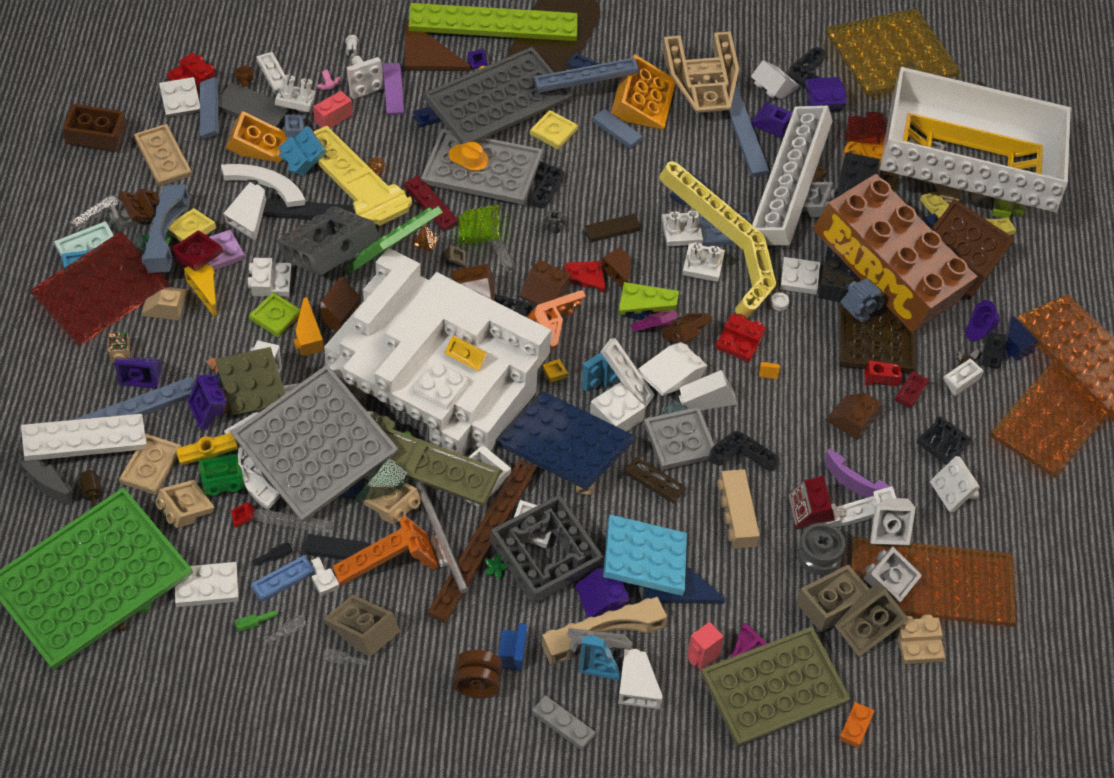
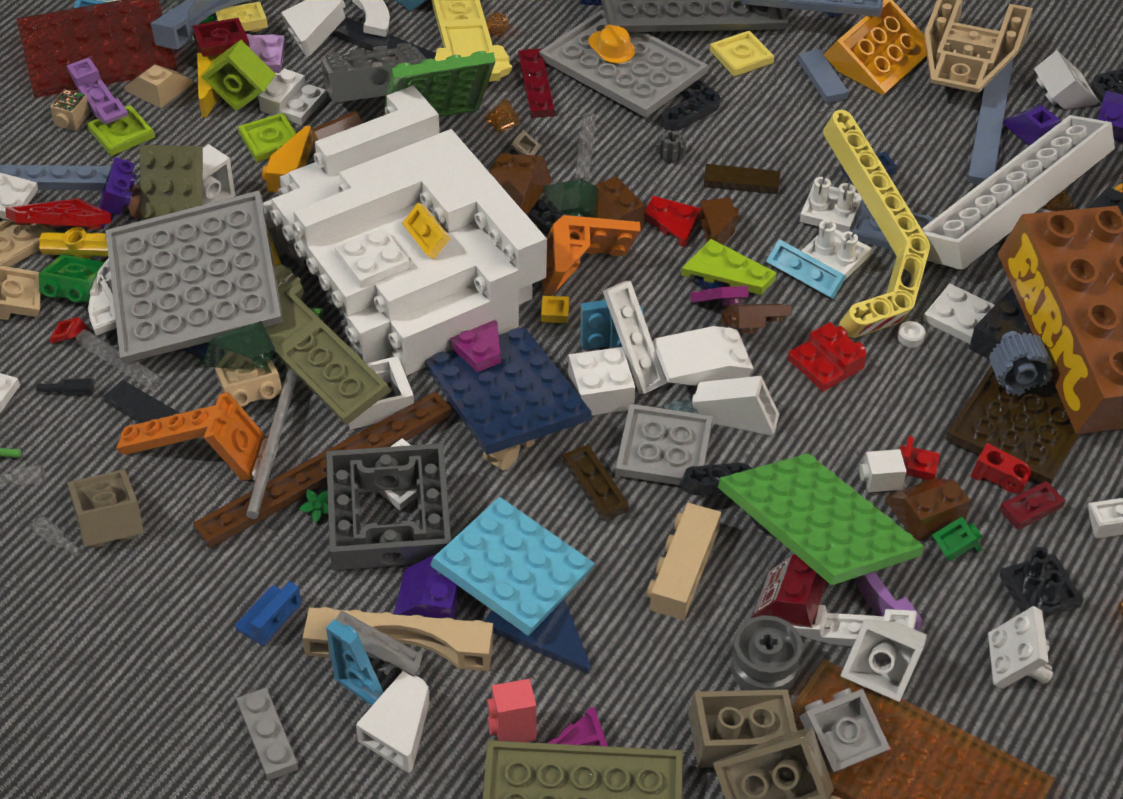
camera: 30 degrees right, 5 degrees down
dark purple slope [114,357,162,389] -> none
medium blue tile [251,556,315,602] -> none
white plate [311,557,339,596] -> none
reddish brown wheel [453,650,502,699] -> none
clear neon green plate [459,205,501,244] -> none
light orange slope [759,362,780,379] -> none
none -> red plate [5,198,111,229]
none -> medium lavender slope [67,57,129,124]
none -> lime tile [87,105,155,156]
none -> lime brick [201,40,276,111]
none -> magenta wing [450,320,501,372]
none -> clear green slope [543,179,598,217]
none -> bright green plate [718,453,924,585]
none -> medium azure plate [766,239,847,299]
none -> white brick [859,449,906,492]
none -> red bracket [900,436,940,480]
none -> green bracket [932,517,983,562]

